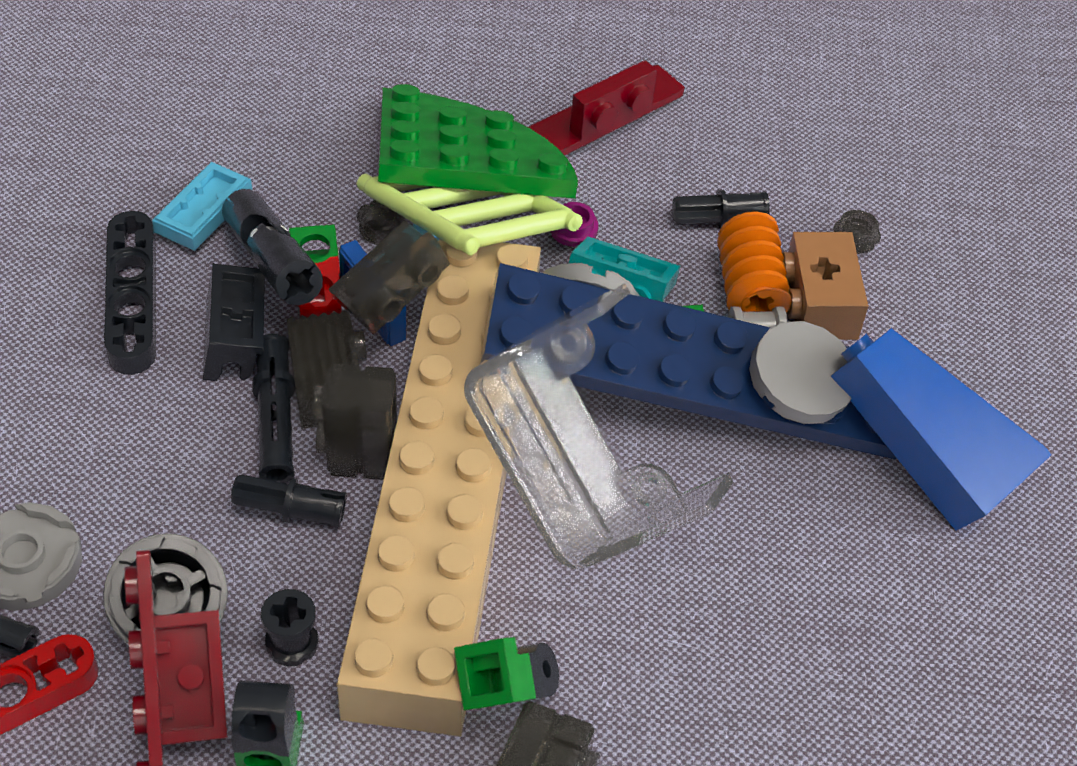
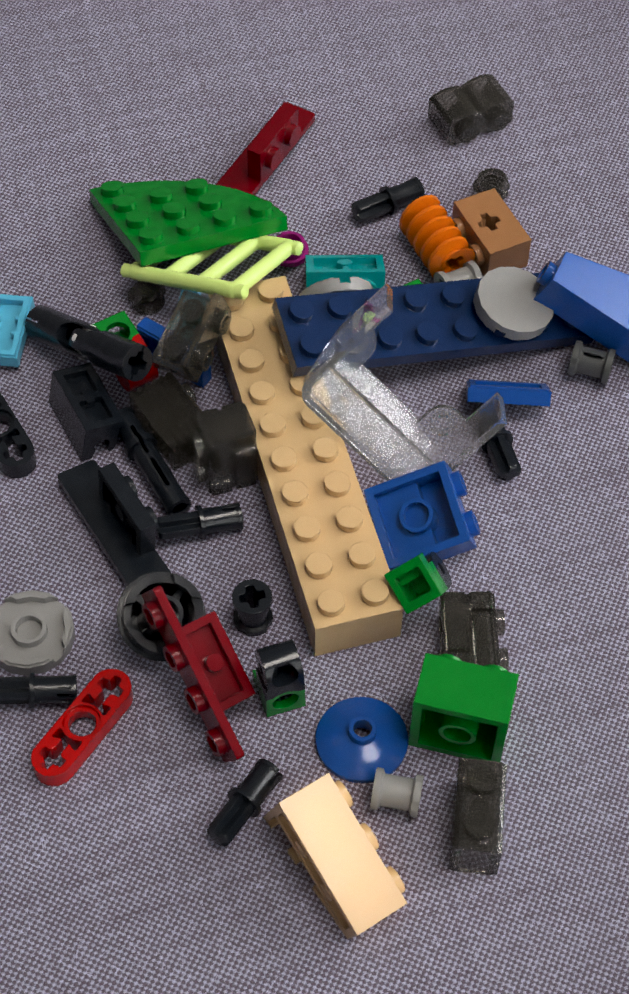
camera: 20 degrees left, 5 degrees up
none -> black bracket [58,460,171,586]
none -> blue plate [364,460,481,570]
none -> clear smoke brick [428,74,514,145]
none -> blue tile [465,379,551,407]
none -> black axle [472,403,521,481]
none -> dark grey bush [567,340,616,385]

